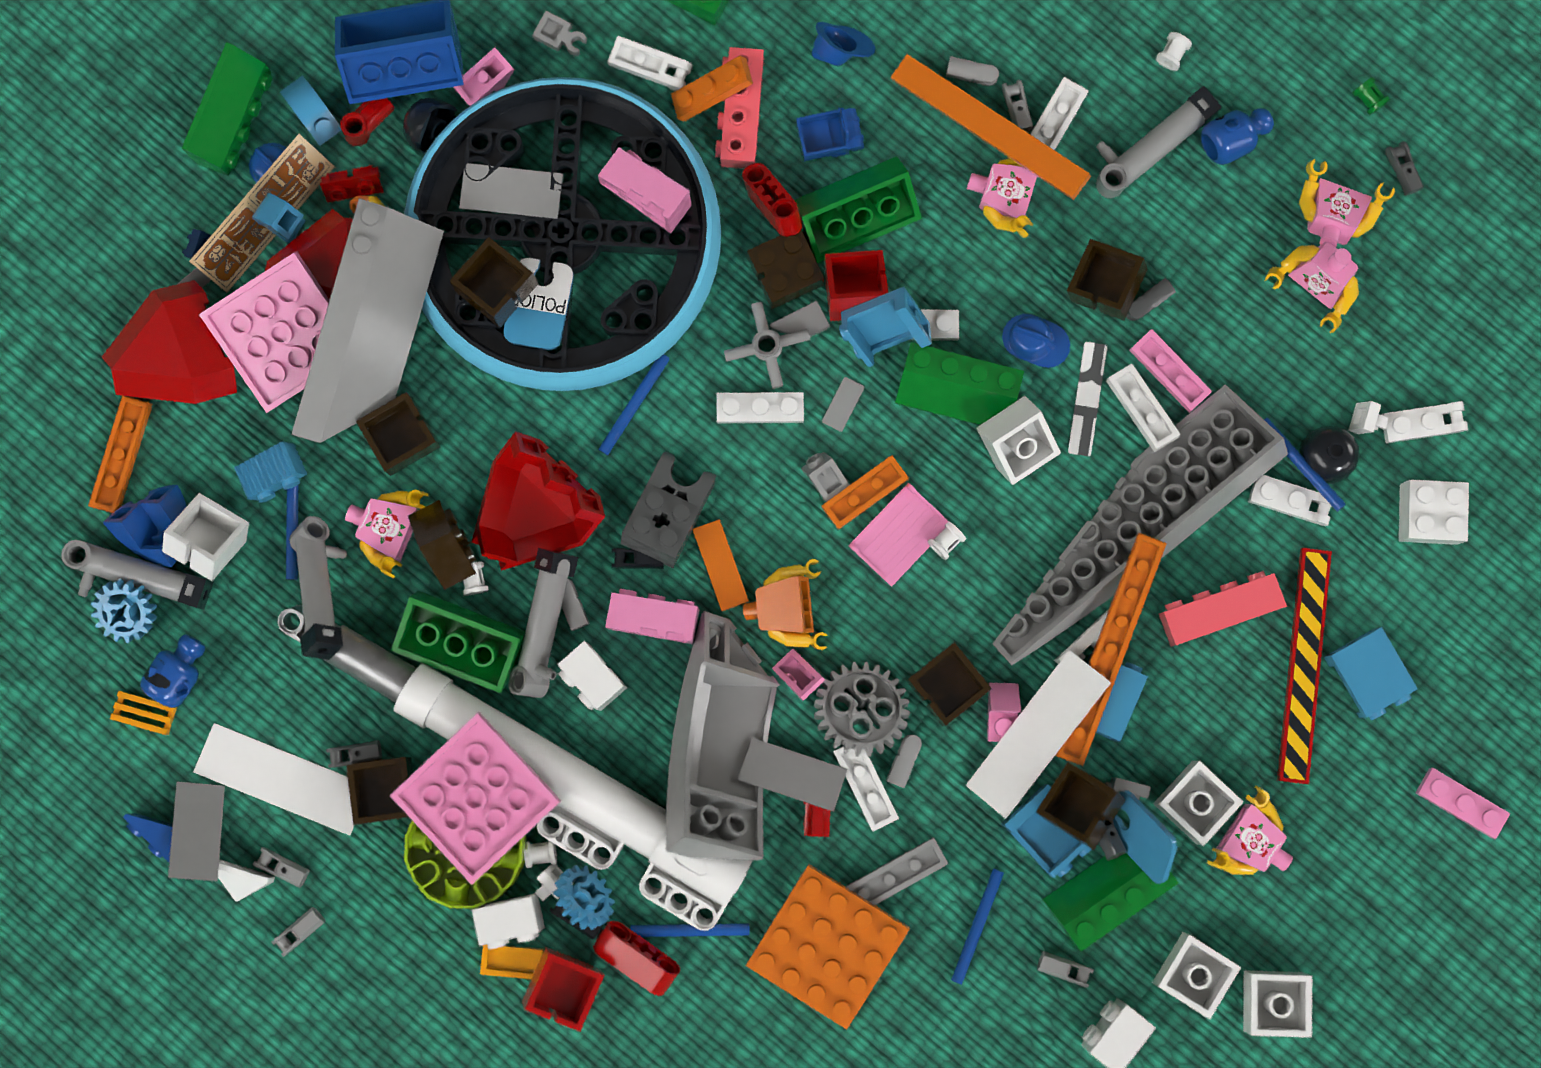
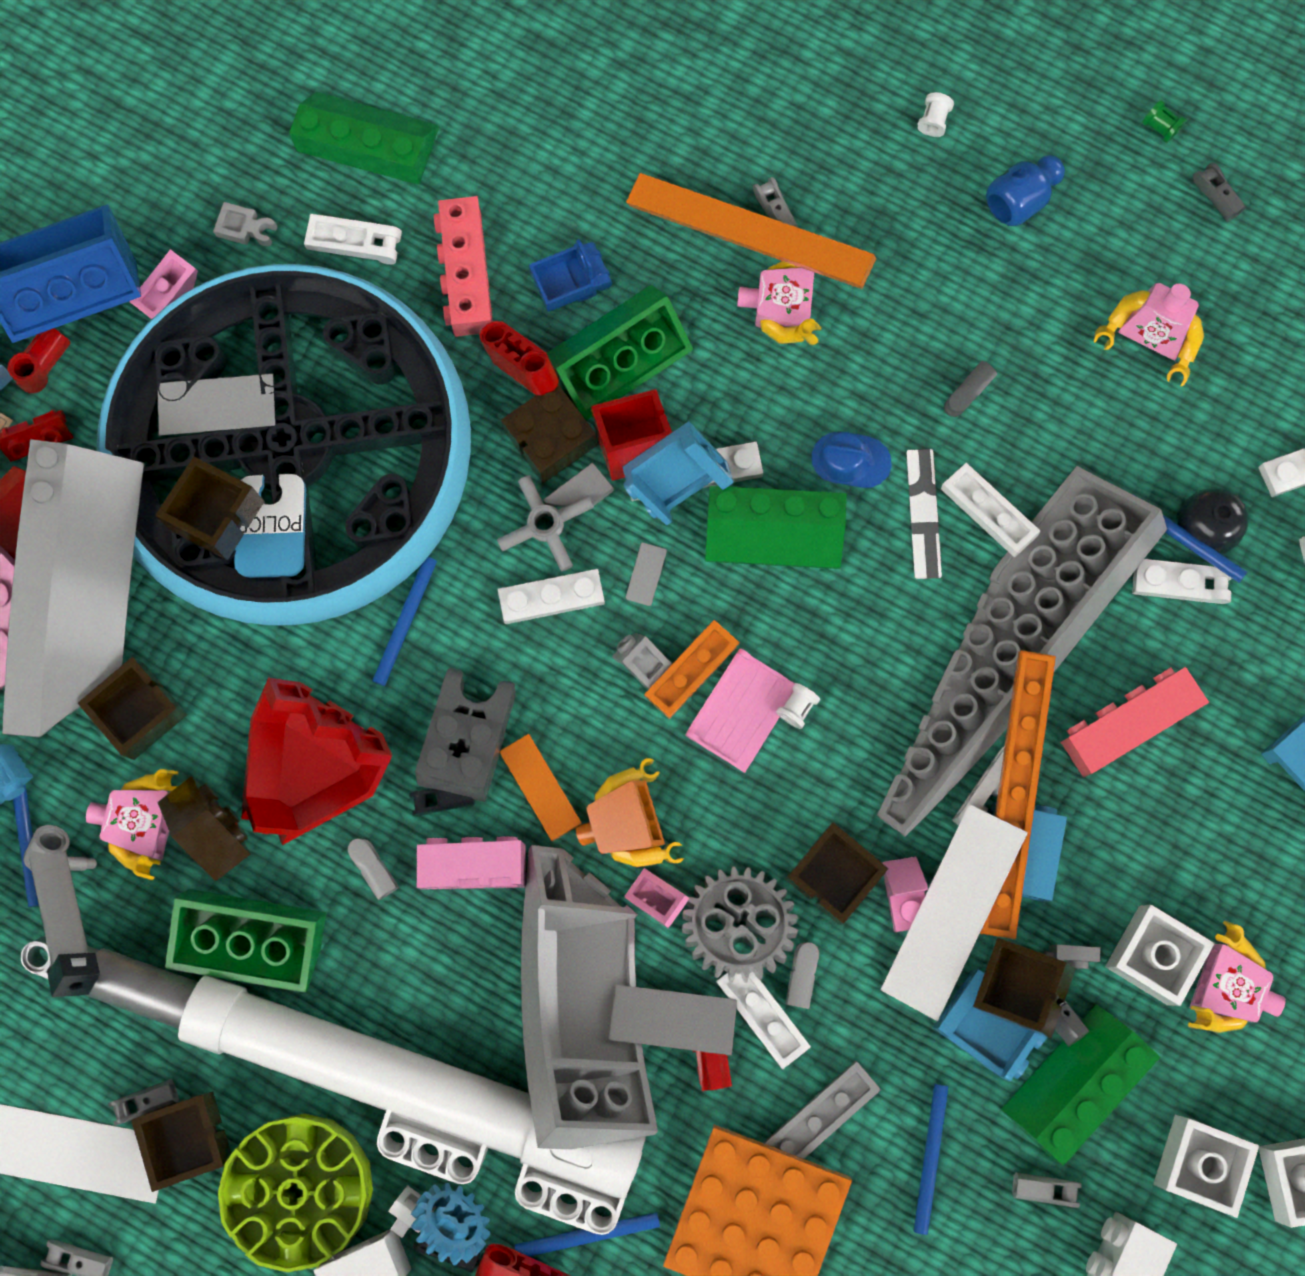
camera: 10 degrees left, 5 degrees down
bright pink plate [390,712,561,884] -> none
black cylinder [403,97,457,155] -> none
white bush [463,562,489,596] -> none
light grey piece [508,548,579,698] -> none
white bush [524,840,557,868] -> none
white piece [557,641,627,711] -> none
bright pink wedge [598,148,691,233] -> none
orange plate [671,55,753,122] -> none
blue piece [812,22,875,66] -> none
light grey bar [946,56,999,86] -> none
white brick [977,396,1061,485] -> none
white plate [1030,77,1089,150] -> none
dark brown piece [1067,239,1147,321] -> none
light grey piece [1096,86,1222,198] -> none
dark azure piece [1113,790,1177,884] -> none
bright pink plate [1129,329,1212,413] -> none
tile [1277,548,1332,784] -> none
torso [1299,159,1395,248] -> none
white tile [1348,401,1388,434] -> none

